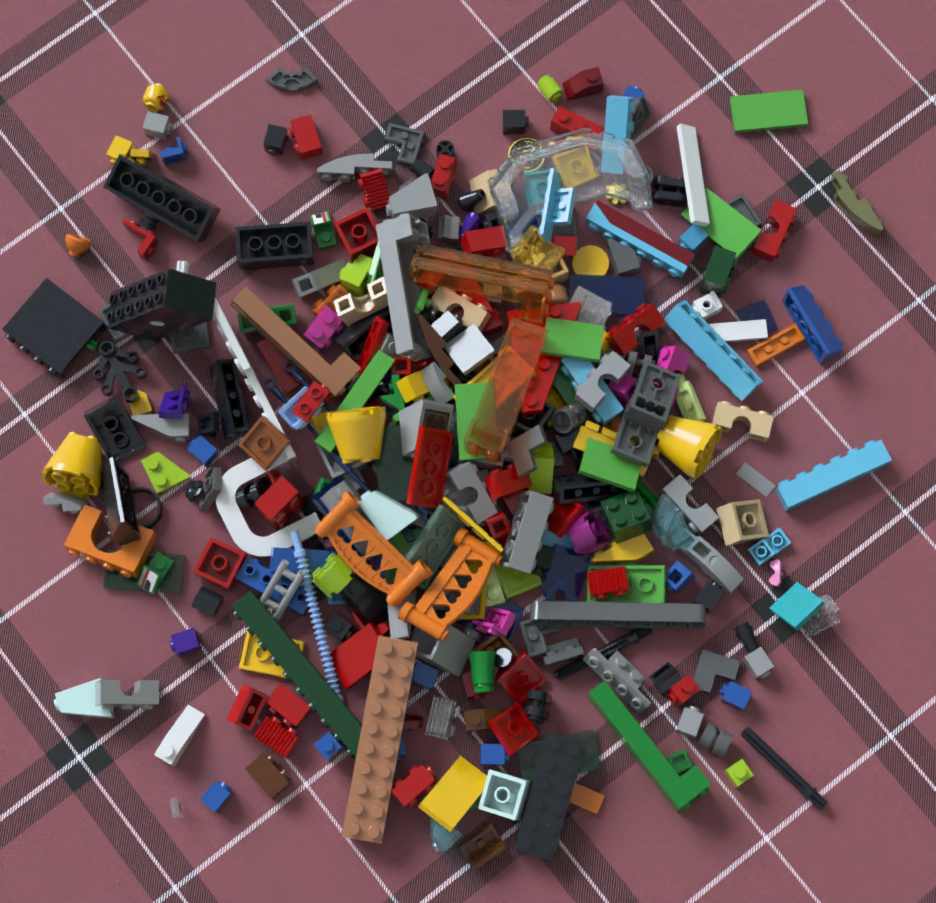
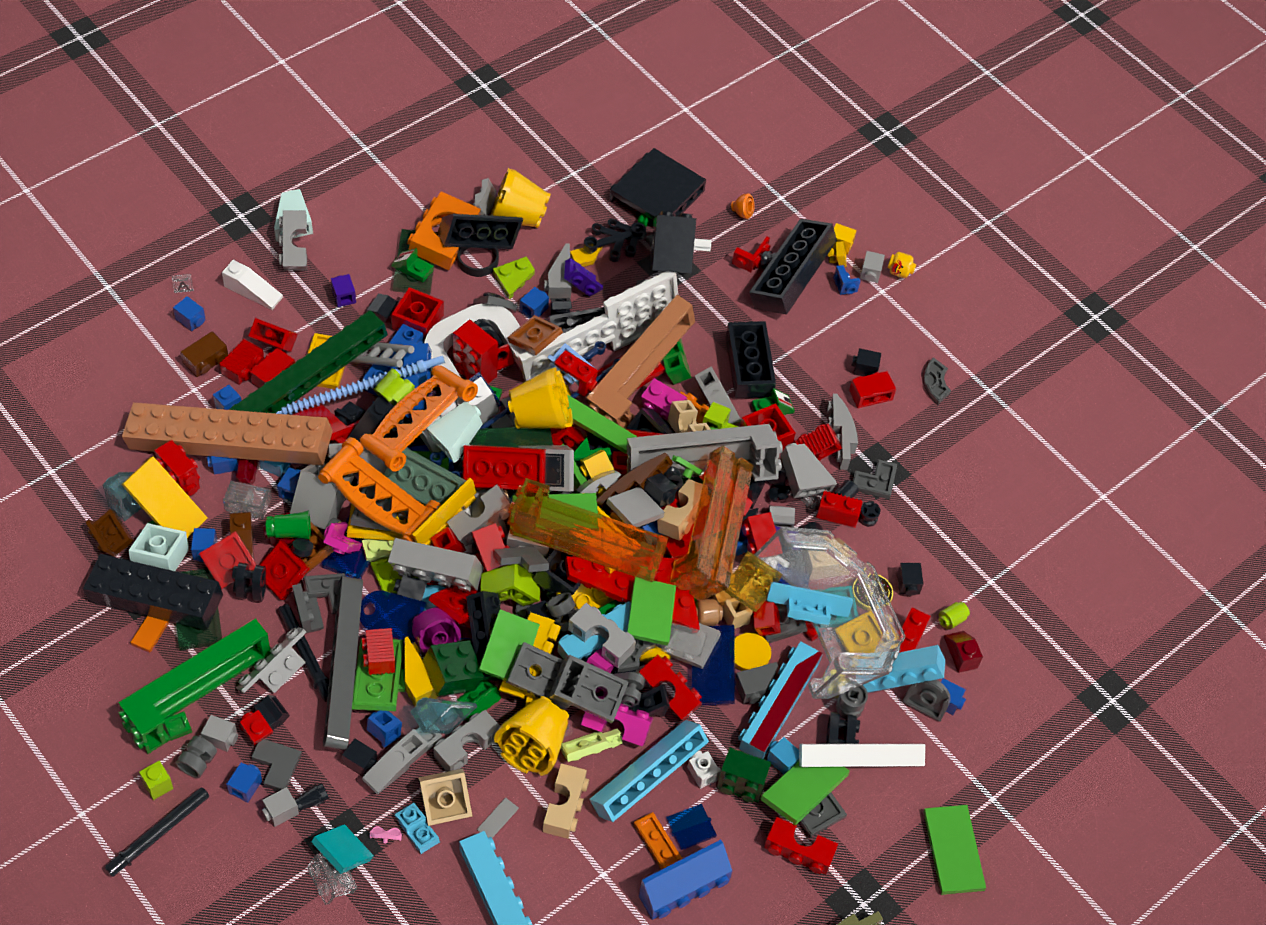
camera: 80 degrees right, 20 degrees down
black slope [84,394,146,462] -> none
white tile [709,319,768,343] -> none

